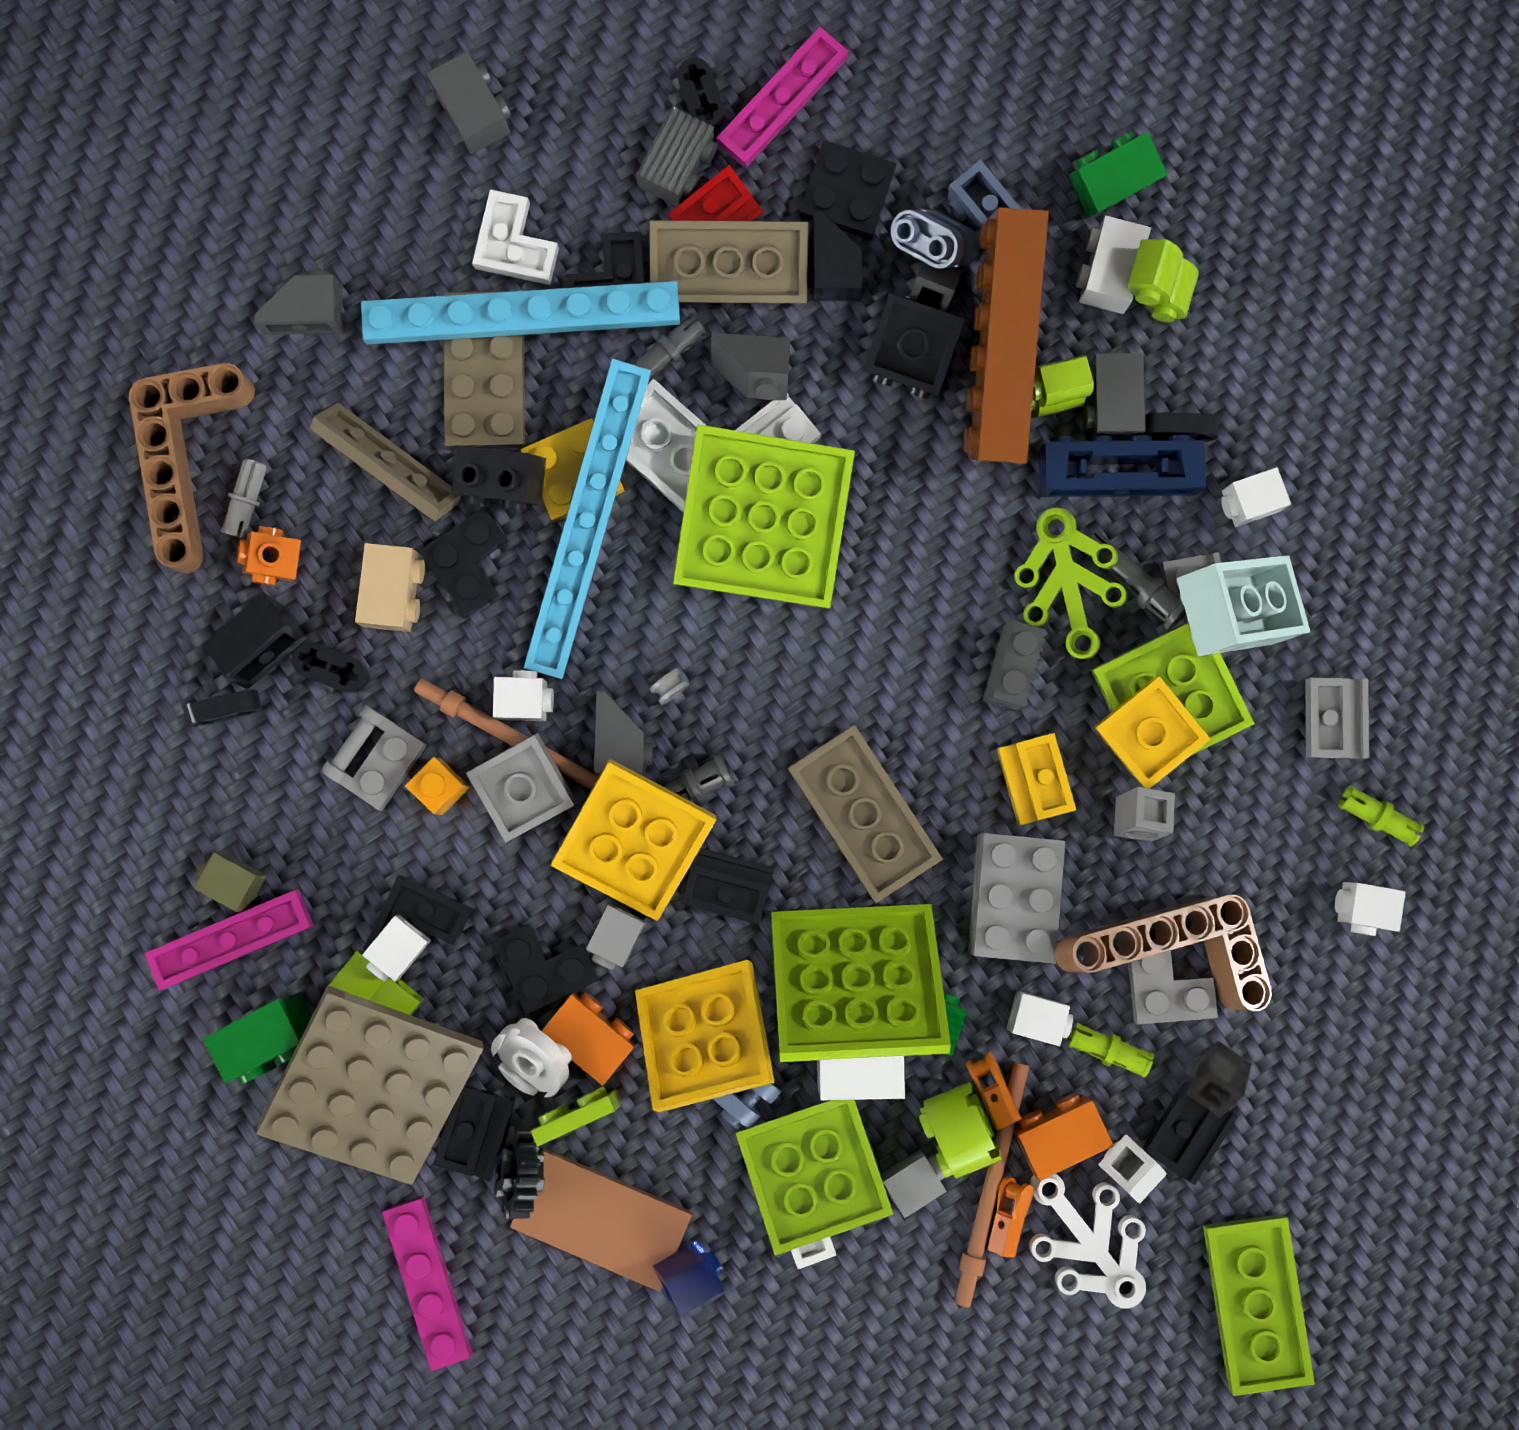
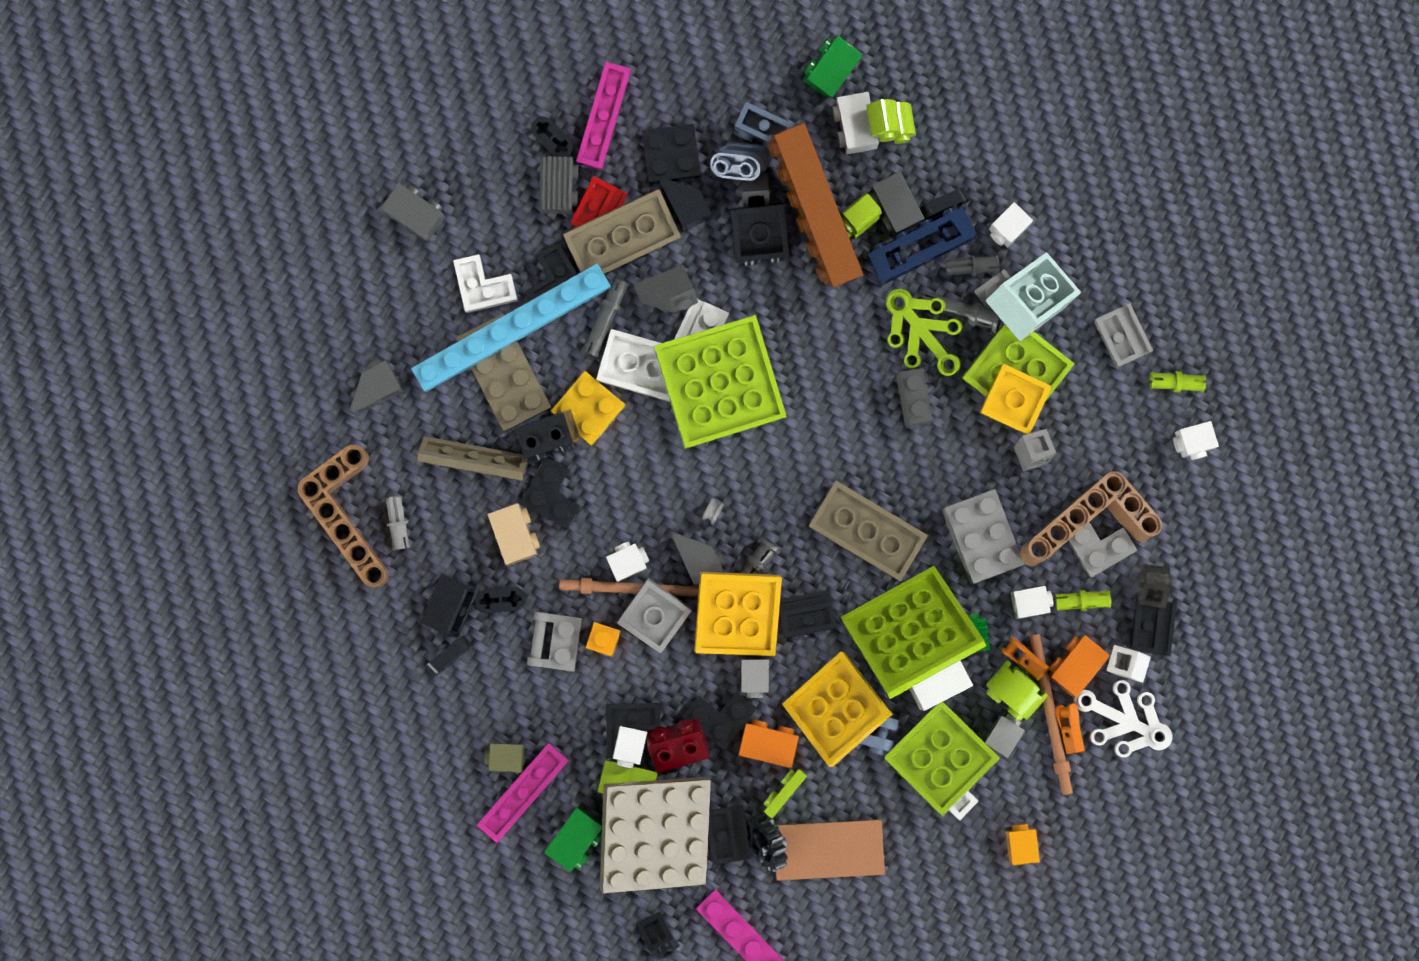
camera: 20 degrees left, 0 degrees up
orange brick [236,526,301,586] -> none
white plate [491,1018,572,1097] -> none
medium azure plate [524,359,651,679] -> none
clear blue brick [653,1241,724,1316] -> none
yellow plate [996,733,1076,826] -> none
lime plate [1203,1214,1315,1396] -> none
none -> black bracket [637,911,680,959]
none -> dark red brick [647,718,709,773]
none -> dark grey axle [945,255,1000,276]
none -> light orange brick [1005,823,1040,865]

